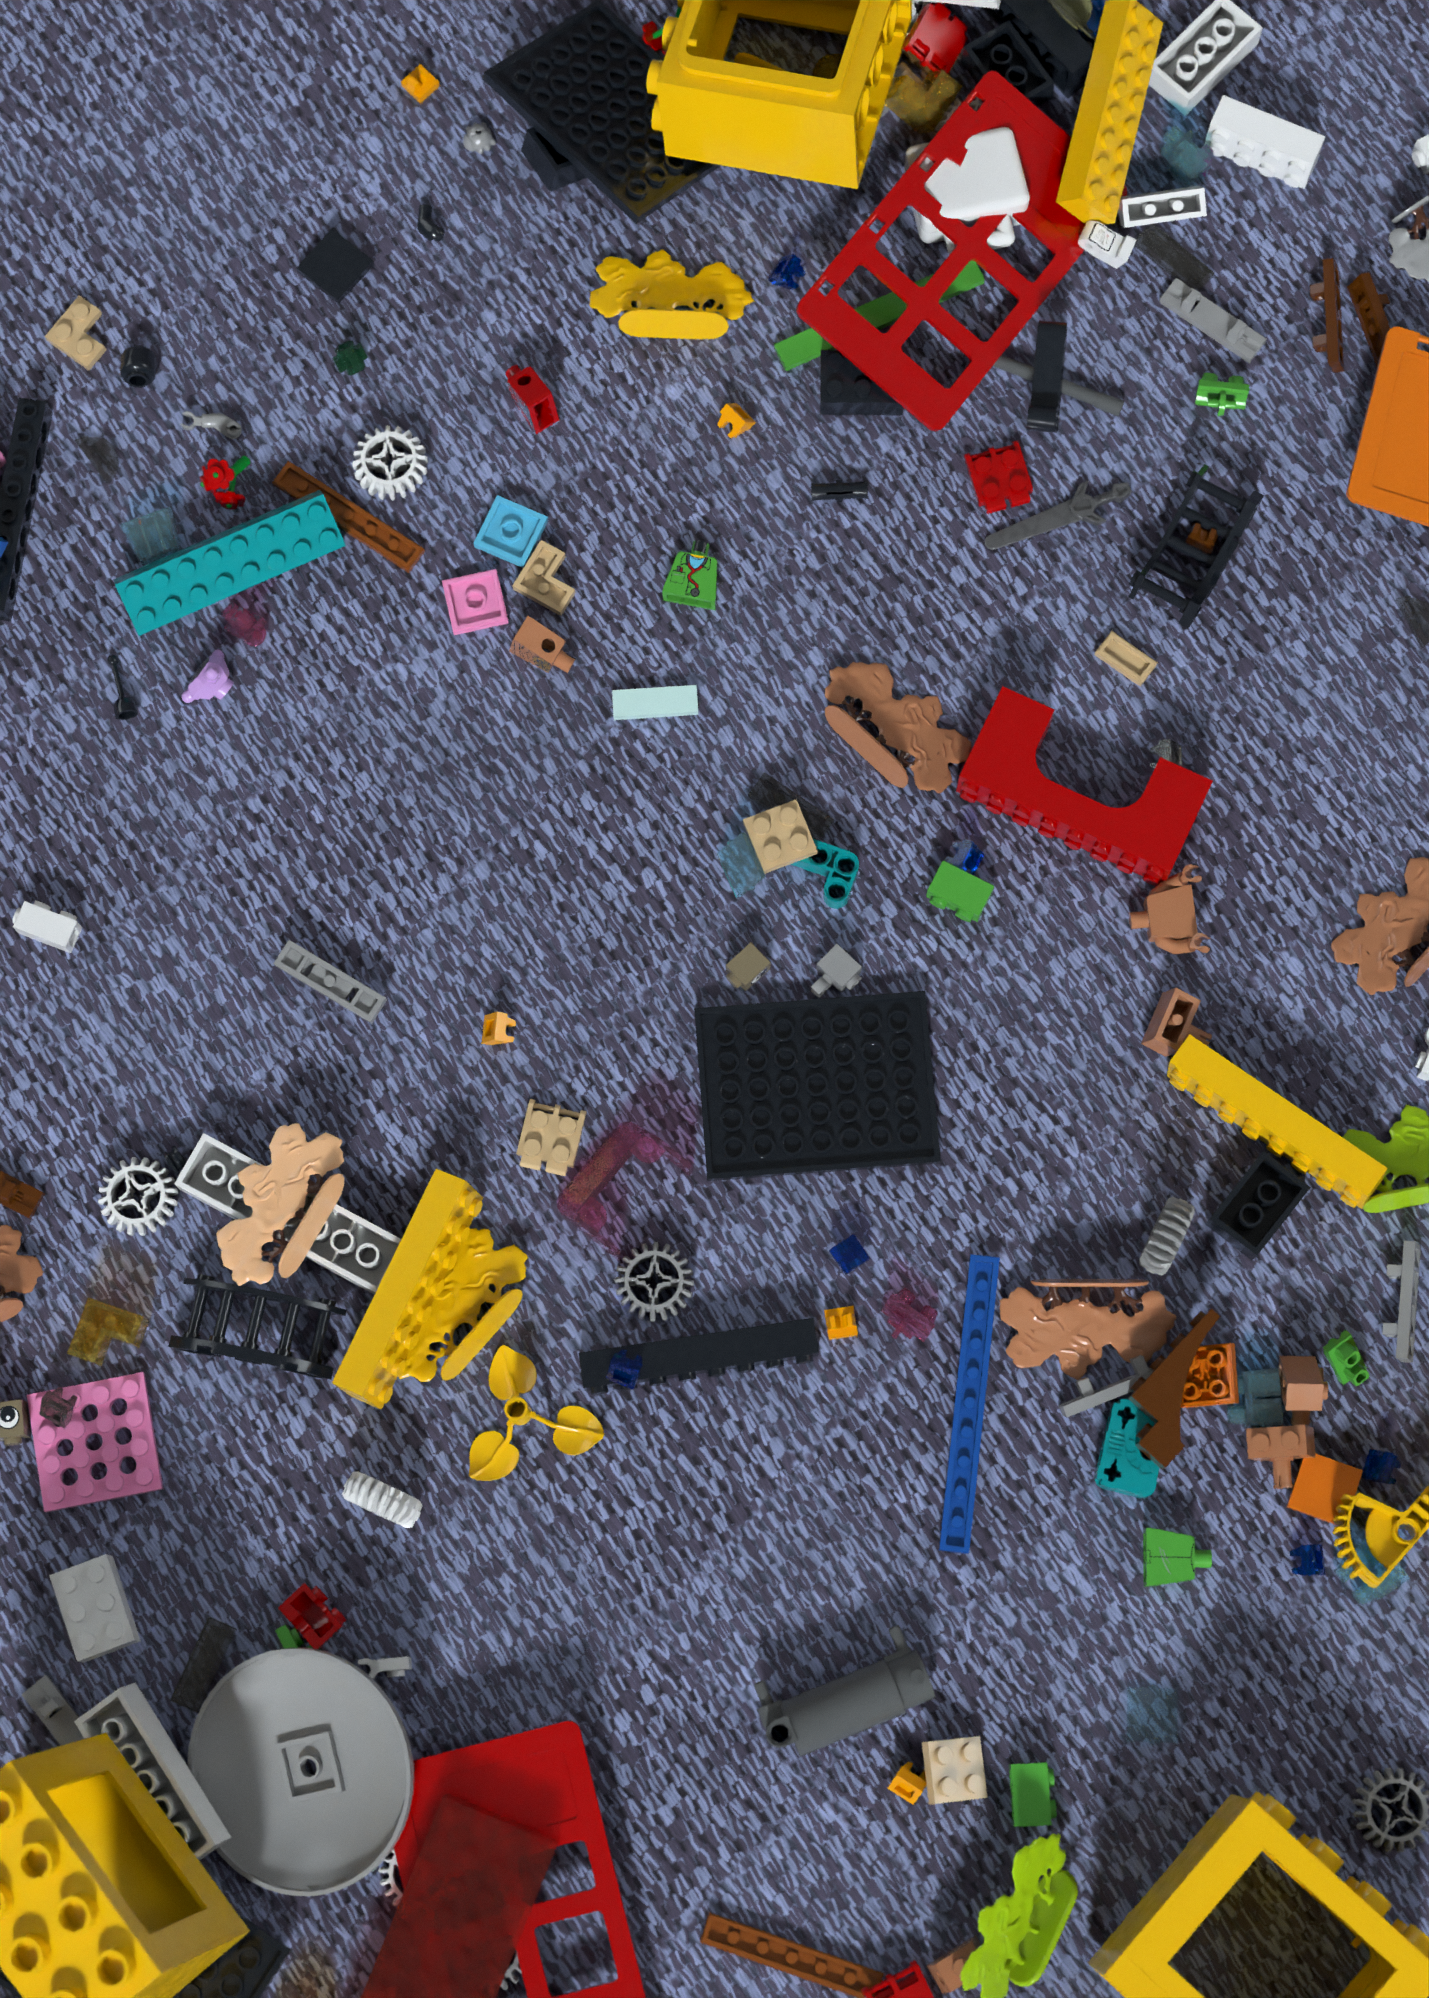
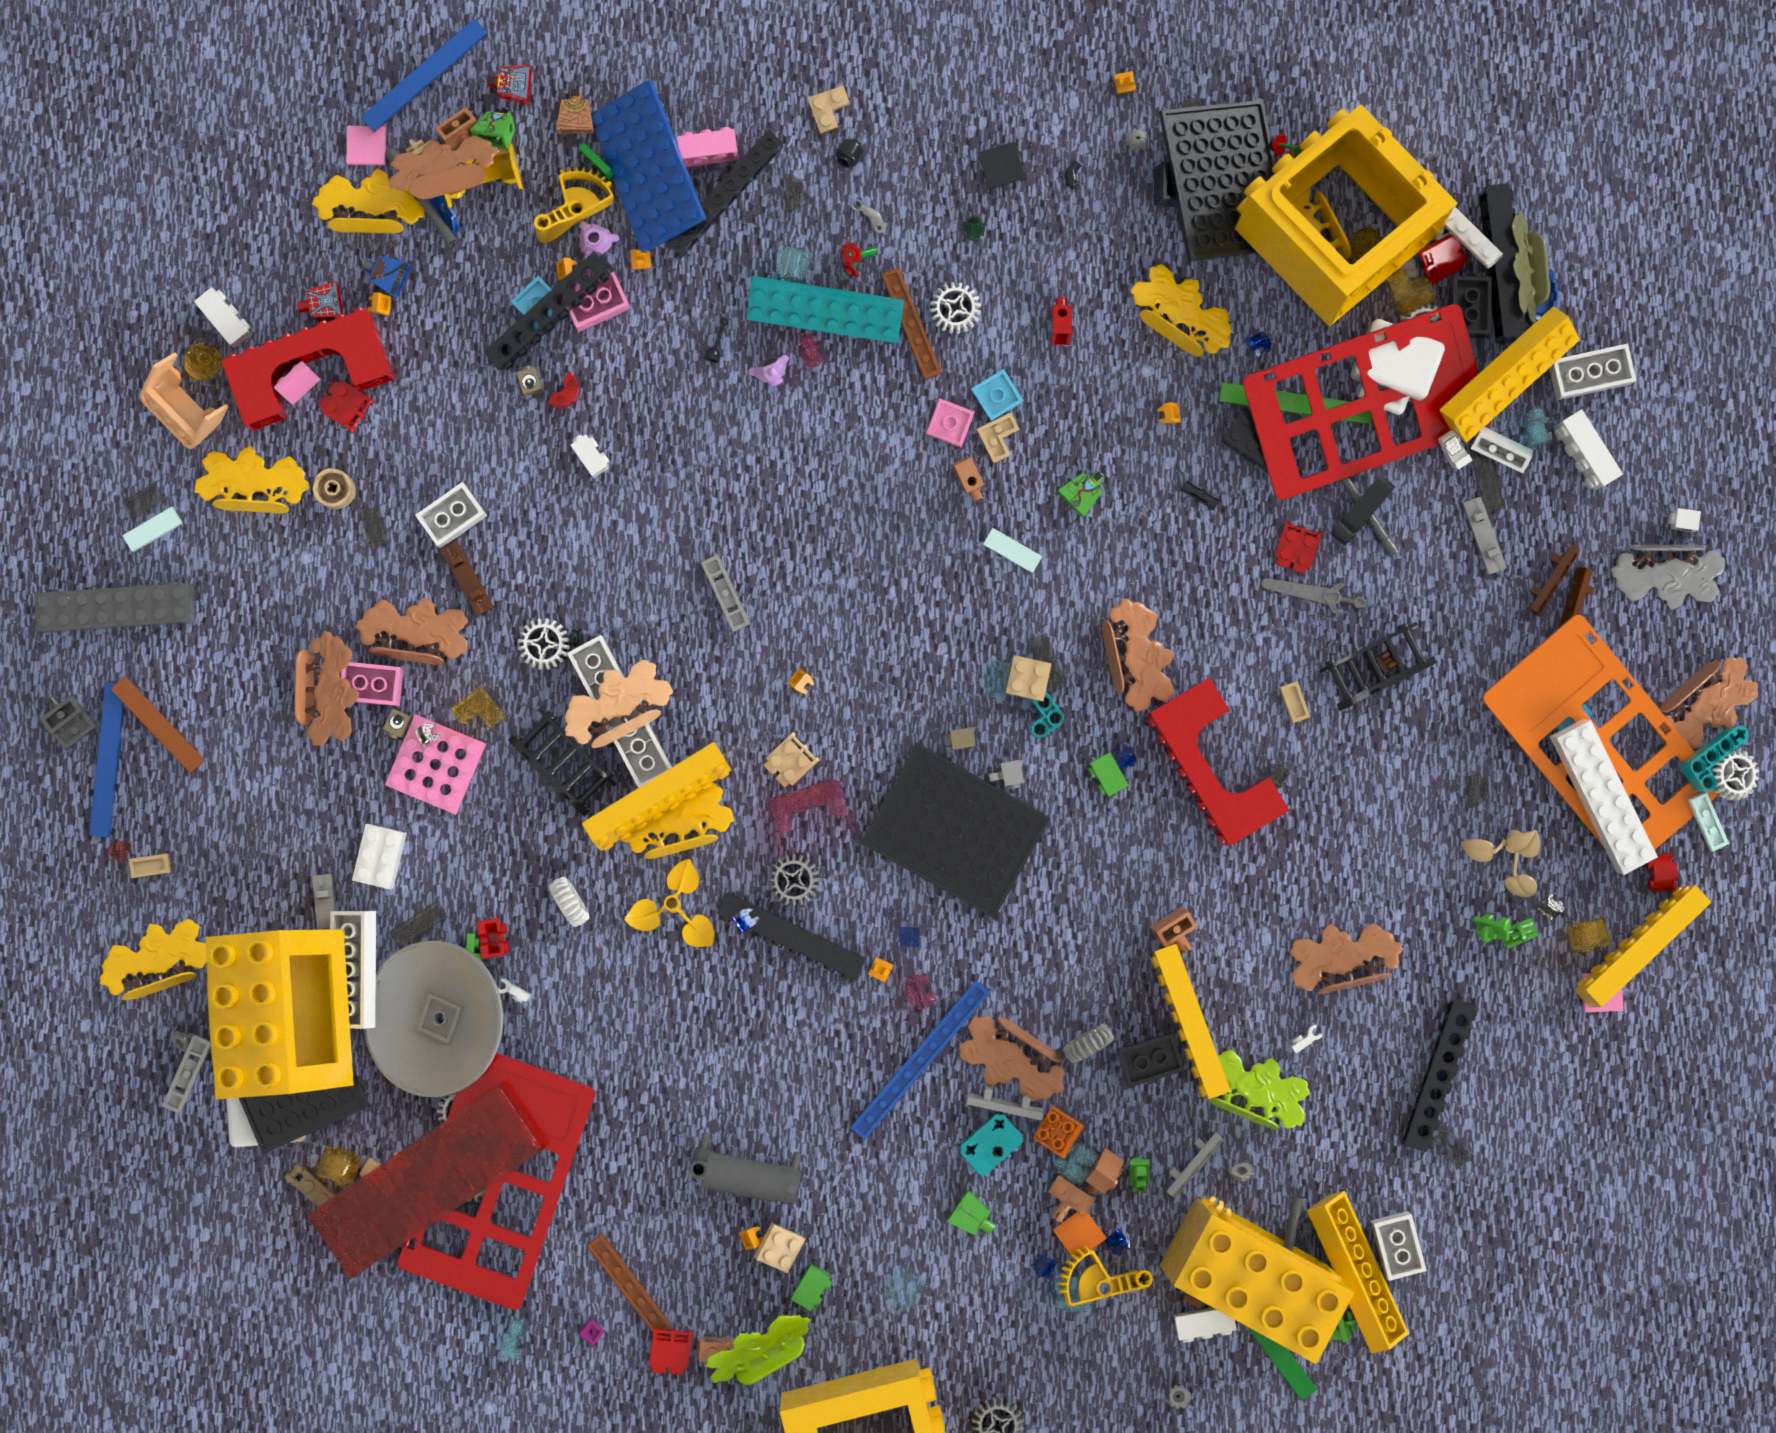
camera: 25 degrees right, 10 degrees up
reddish brown arch [1128,1308,1220,1470] -> none
nougat torso [1129,864,1210,955] -> none
bright green hips [1195,373,1249,416] -> none

